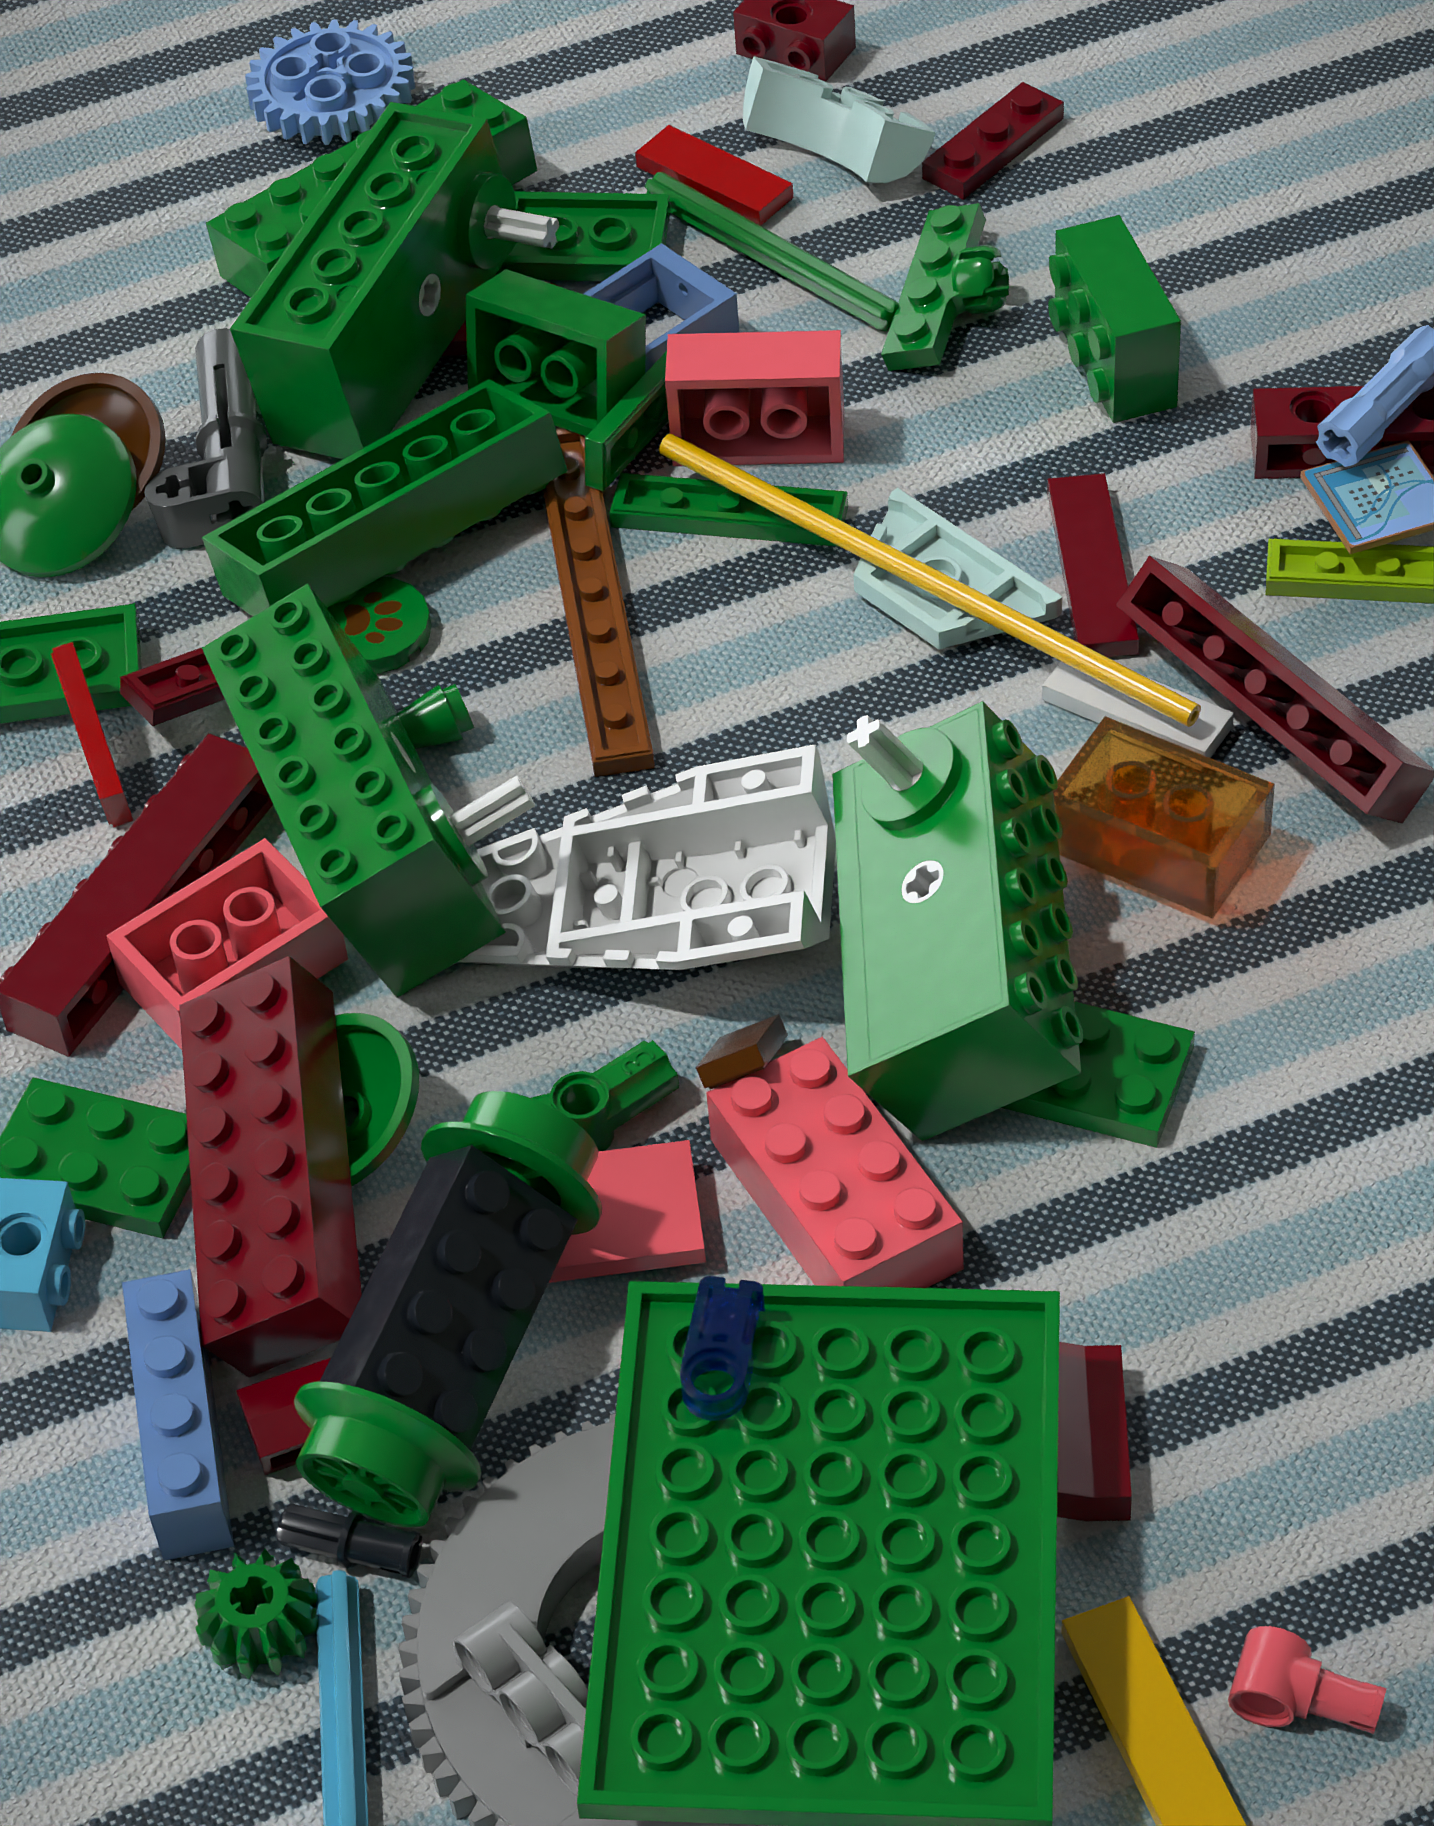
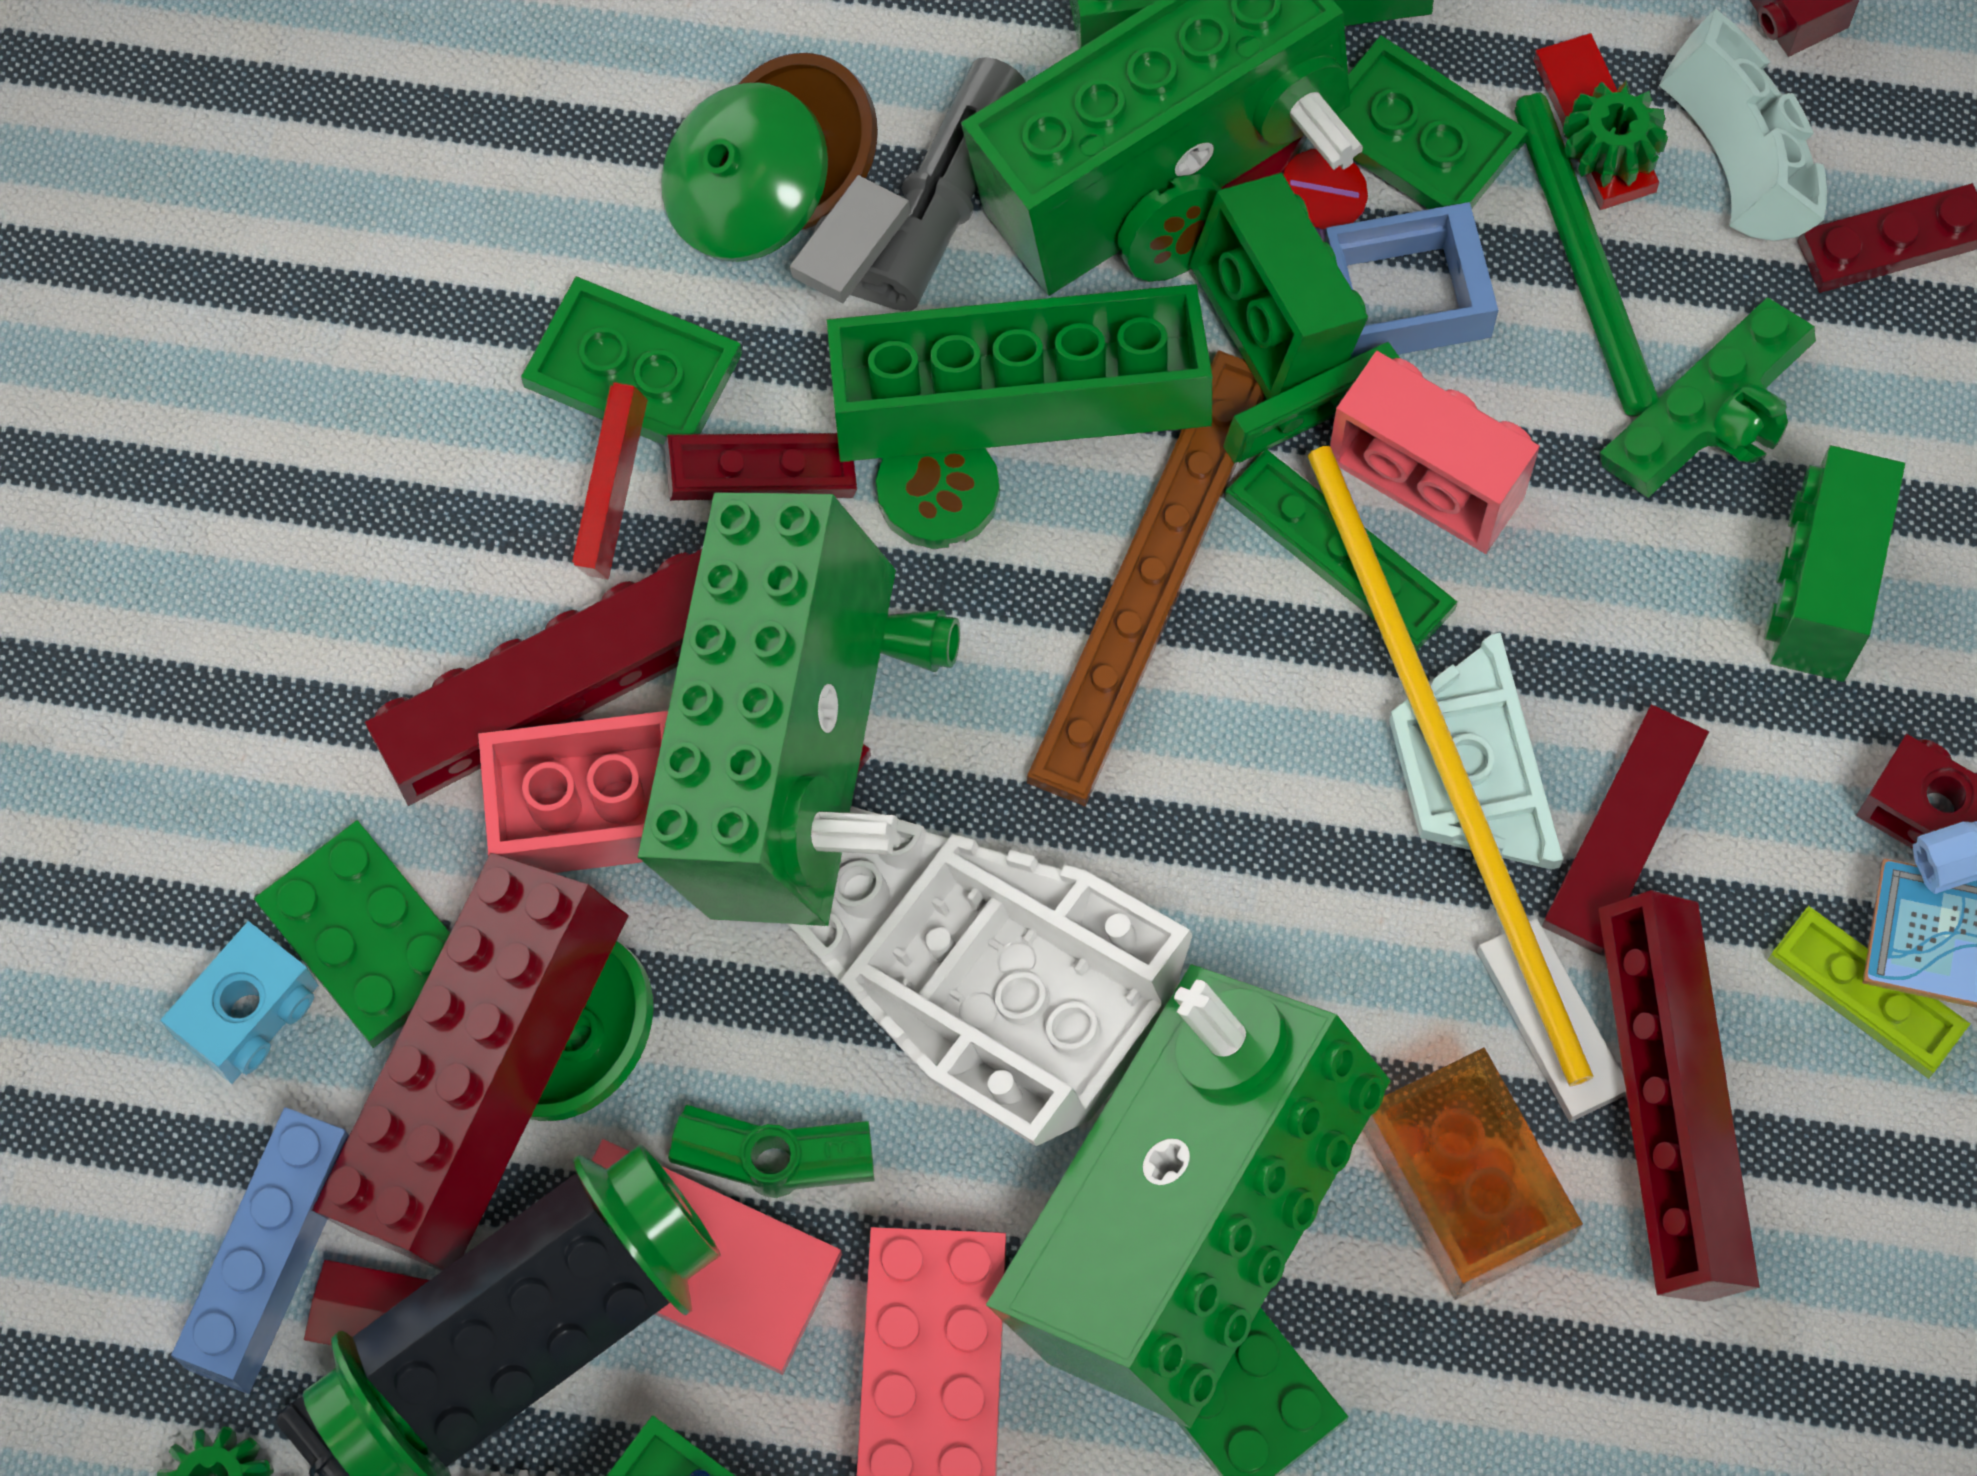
camera: 30 degrees right, 20 degrees up
reddish brown tile [695,1014,788,1090] -> none
none -> light grey tile [790,175,911,304]
none -> green tile [1118,174,1222,282]
none -> green gear [1563,80,1668,187]

